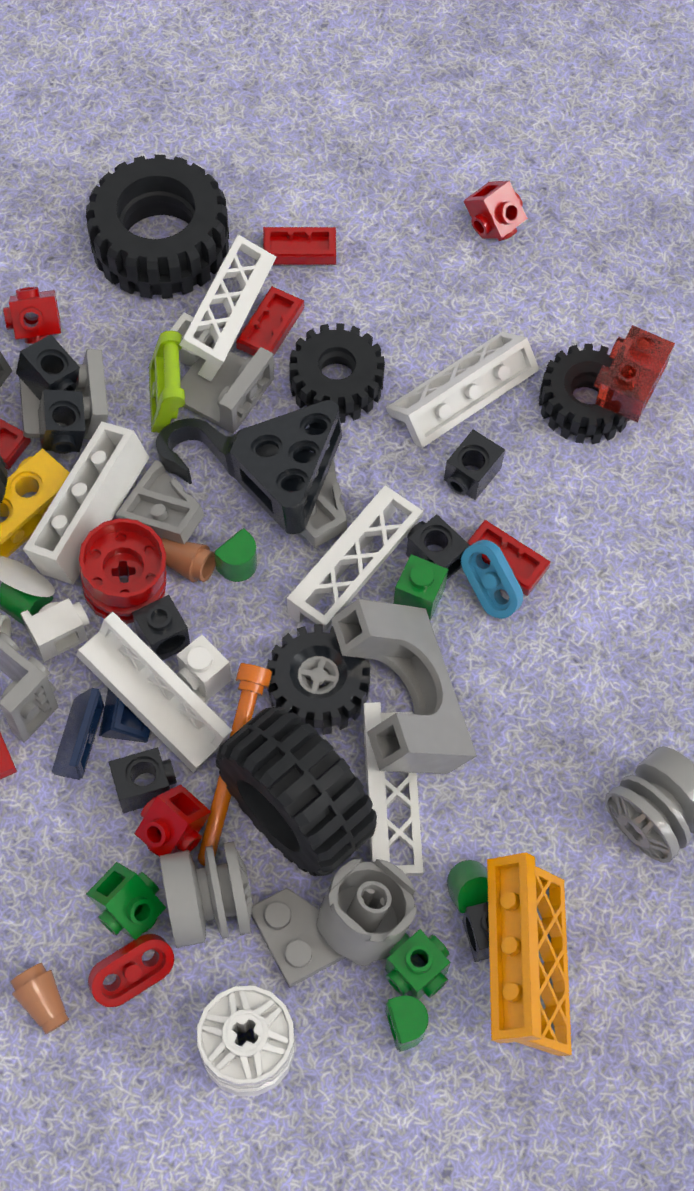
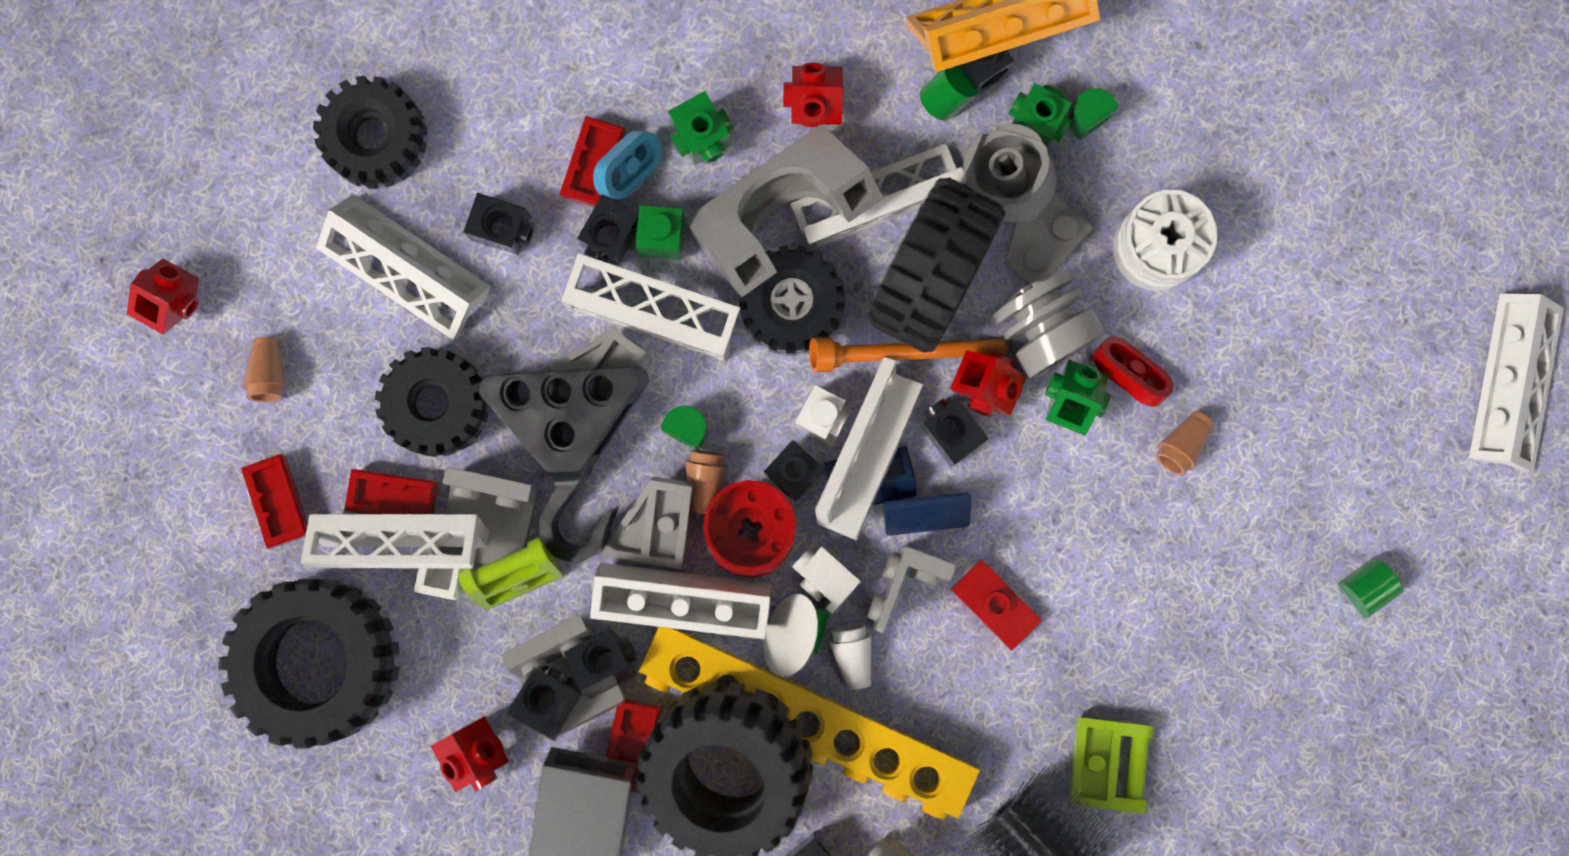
camera: 105 degrees left, 20 degrees up
clear red brick [594,325,675,423] -> none
none -> nougat cone [242,337,287,403]
none -> green brick [668,91,734,165]
none -> red brick [783,62,843,127]

